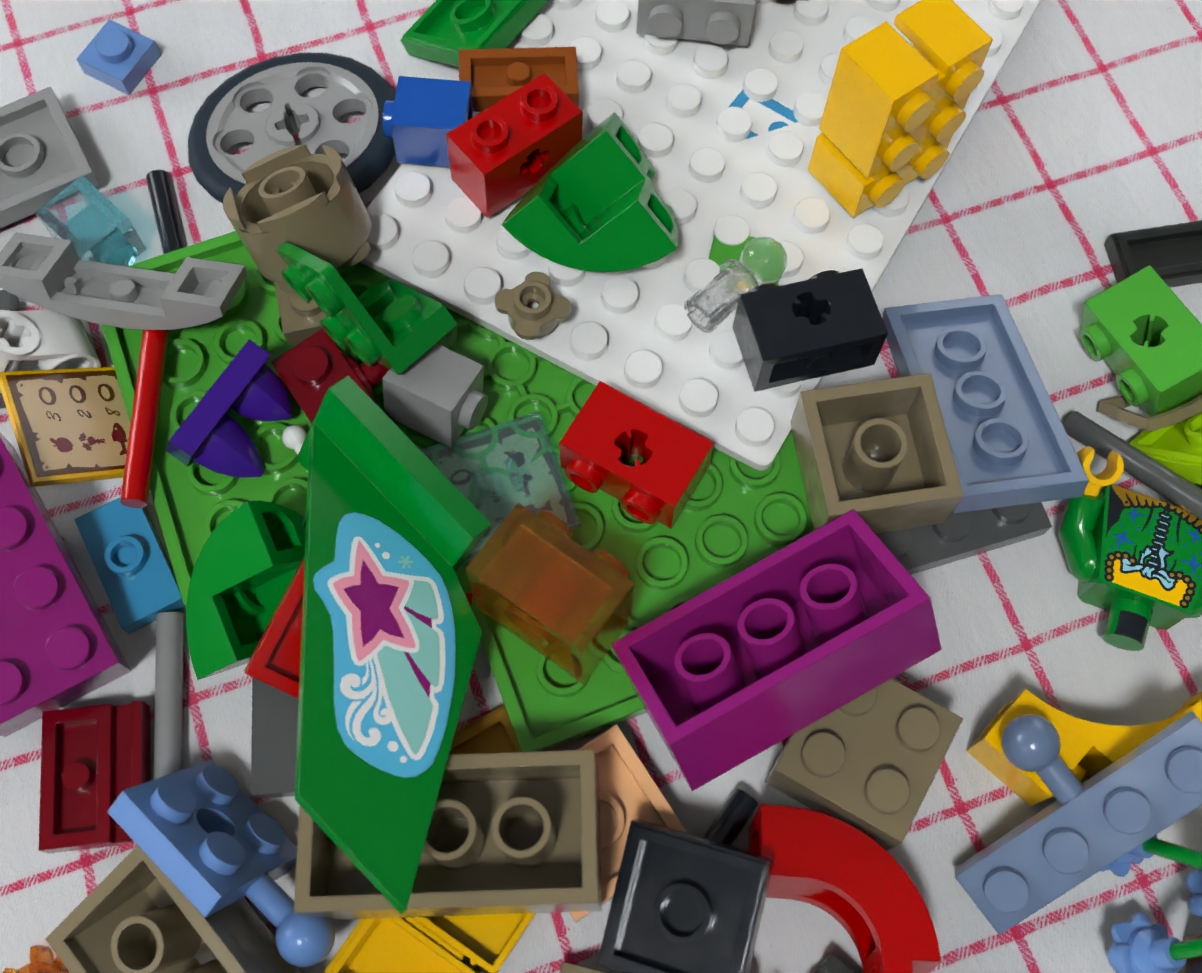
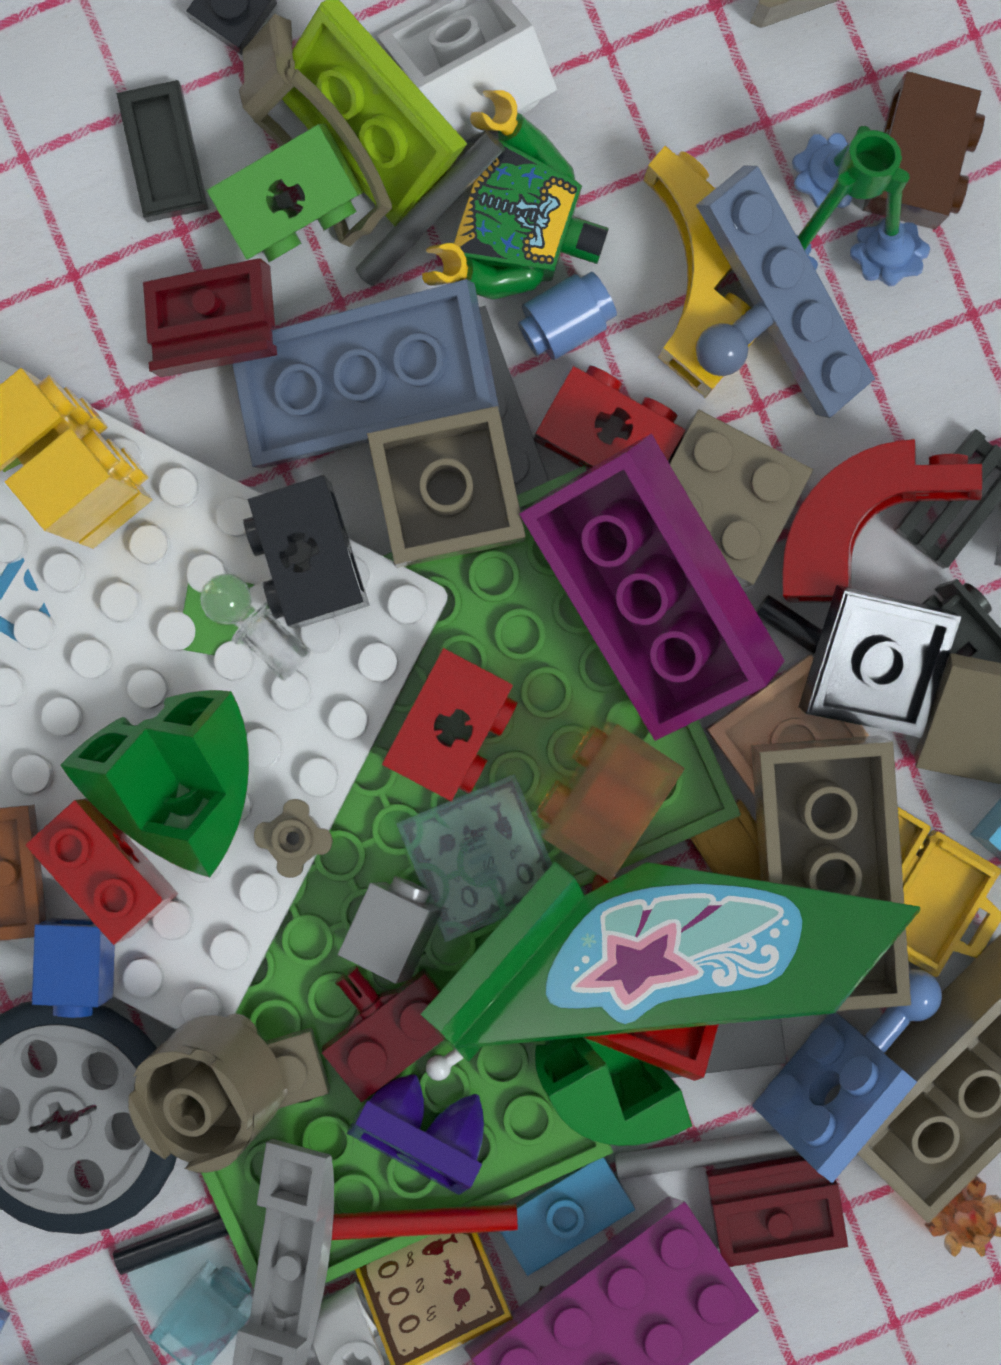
camera: 95 degrees left, 20 degrees up
green bracket [276,241,458,375] -> none
none -> dark red plate [143,258,277,377]
none -> medium blue brick [518,271,617,360]
none -> red brick [534,365,685,470]

